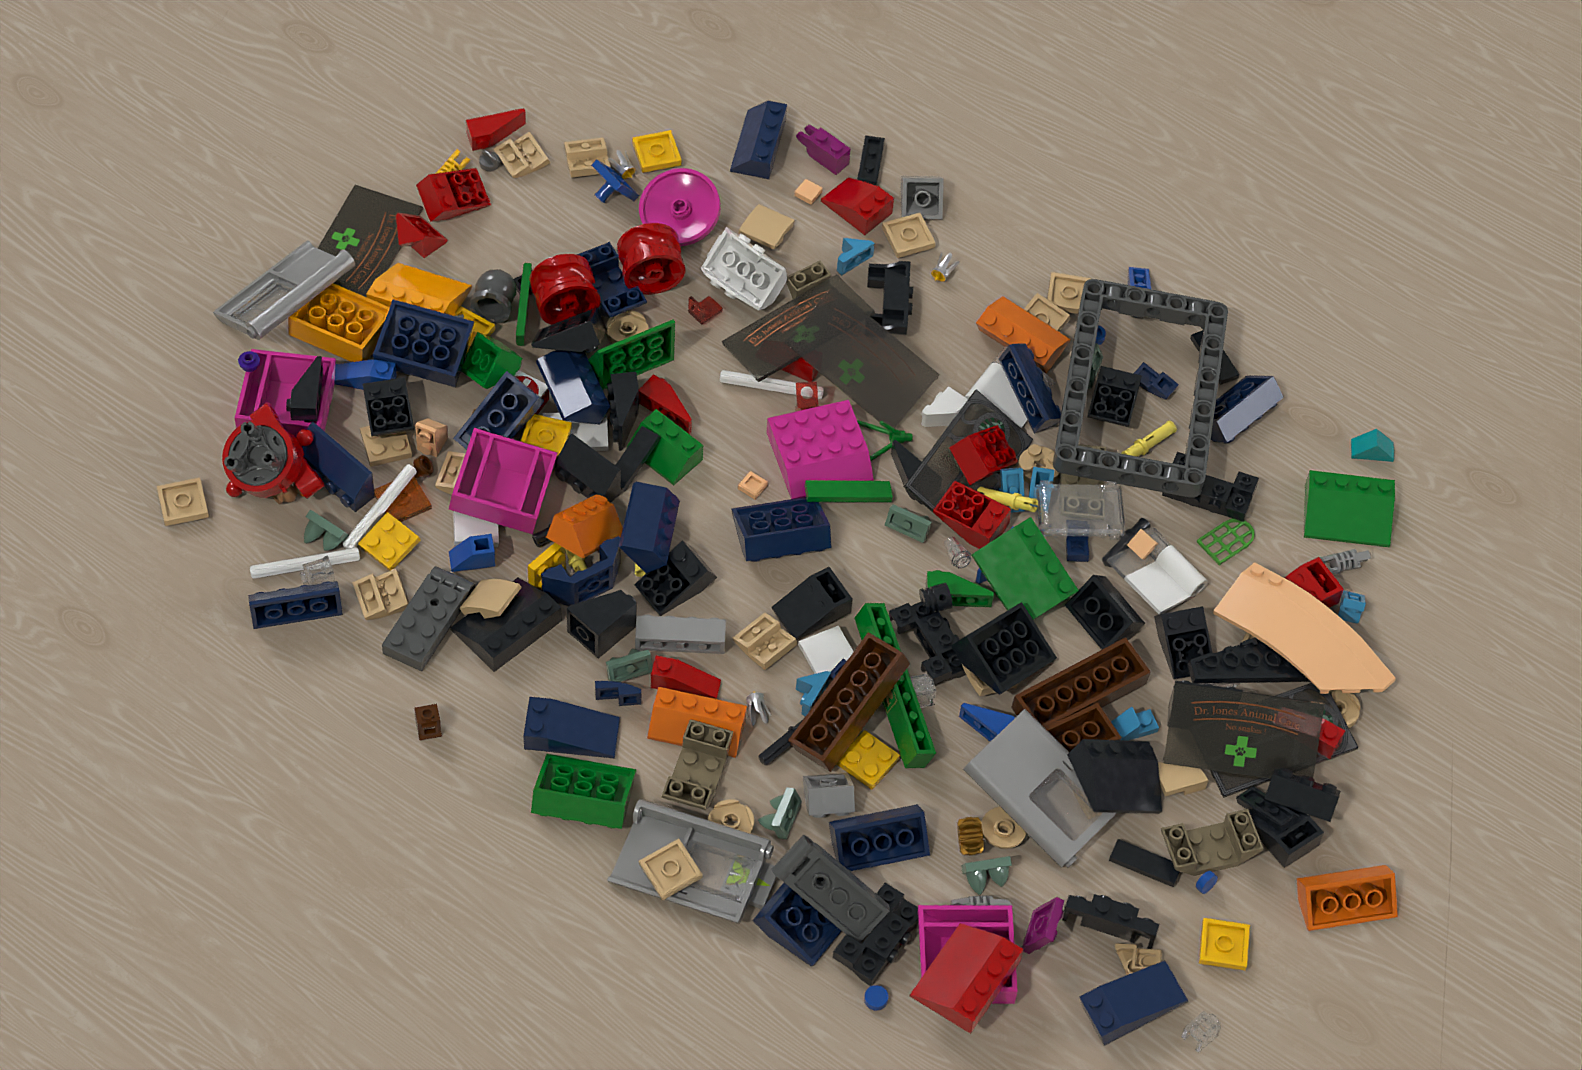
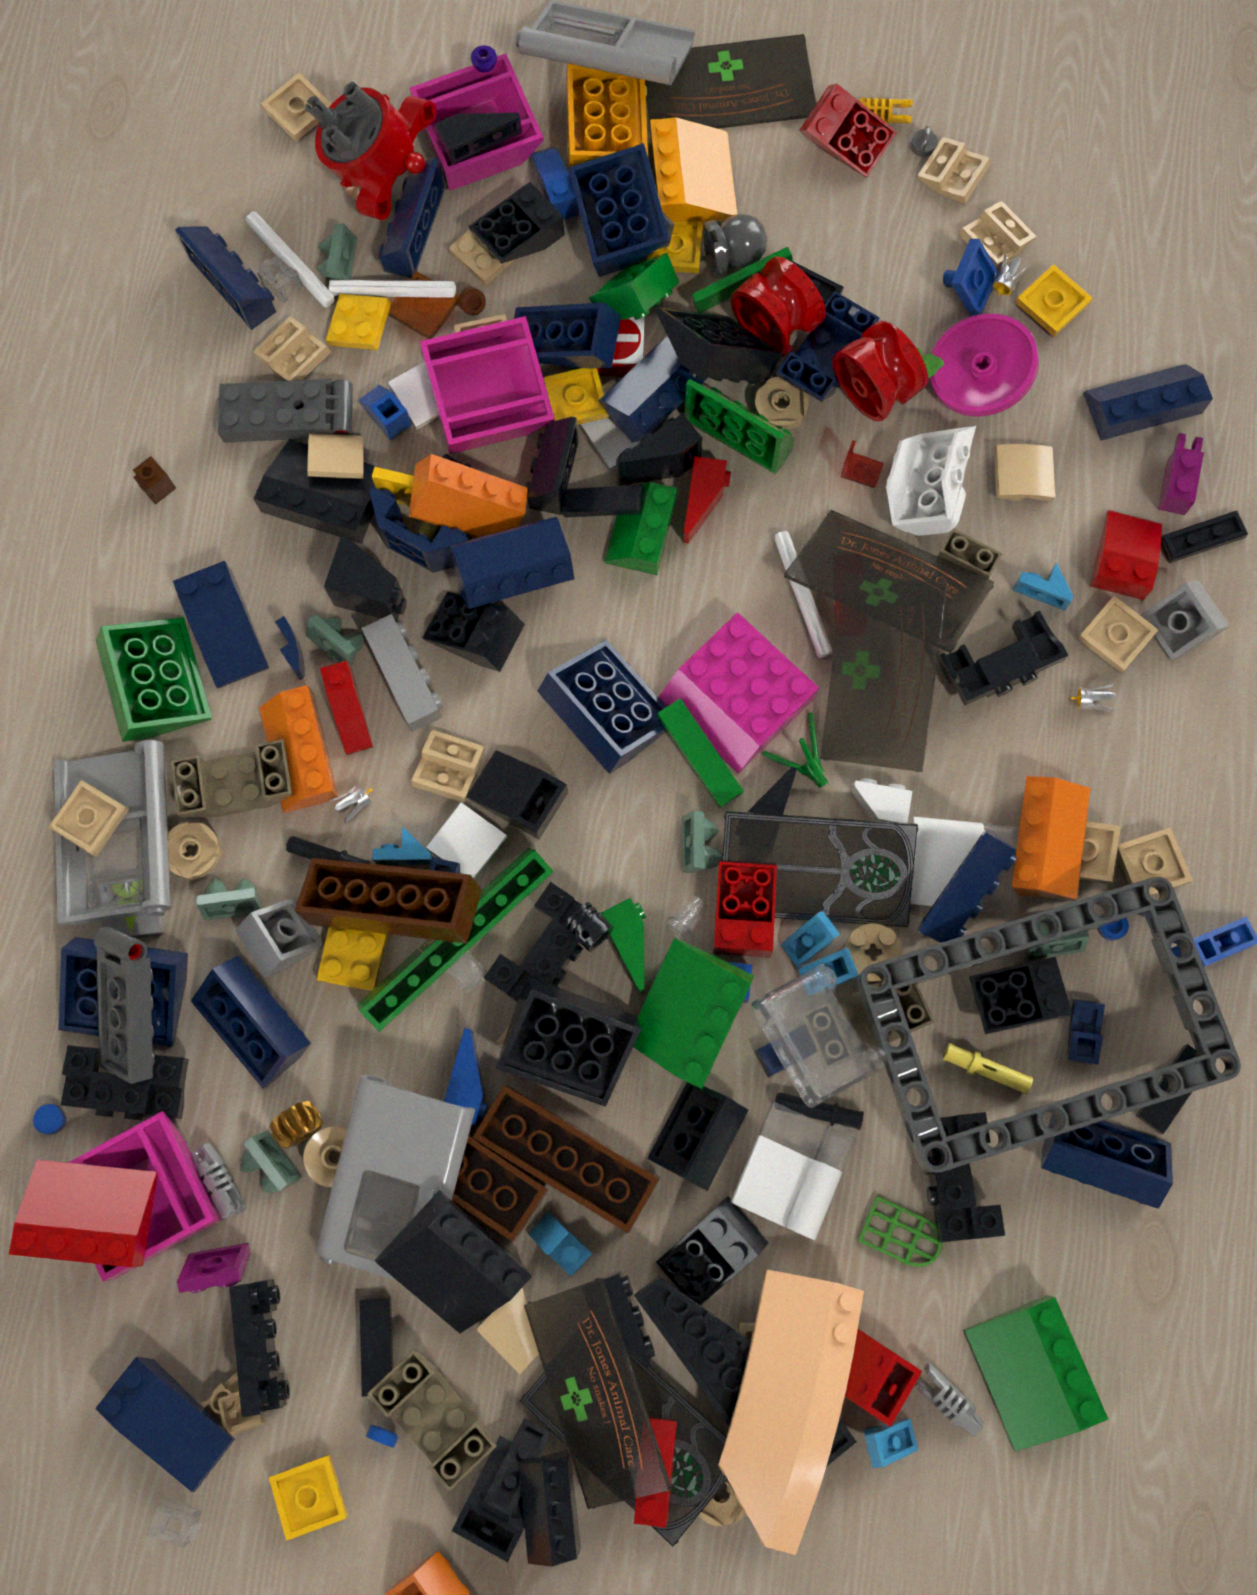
camera: 70 degrees right, 20 degrees up
red slope [396,213,448,258] -> none
light nougat slope [415,418,448,457] -> none
red slope [466,108,526,151] -> none
light nougat tile [738,471,768,500] -> none
light nougat tile [794,179,823,205] -> none
clear red bracket [795,381,819,411] -> none
red slope [949,425,1018,485] -> none
light yellow pin [977,487,1038,512] -> none
light nougat tile [1127,529,1159,560] -> none
teal slope [1351,428,1394,462] -> none

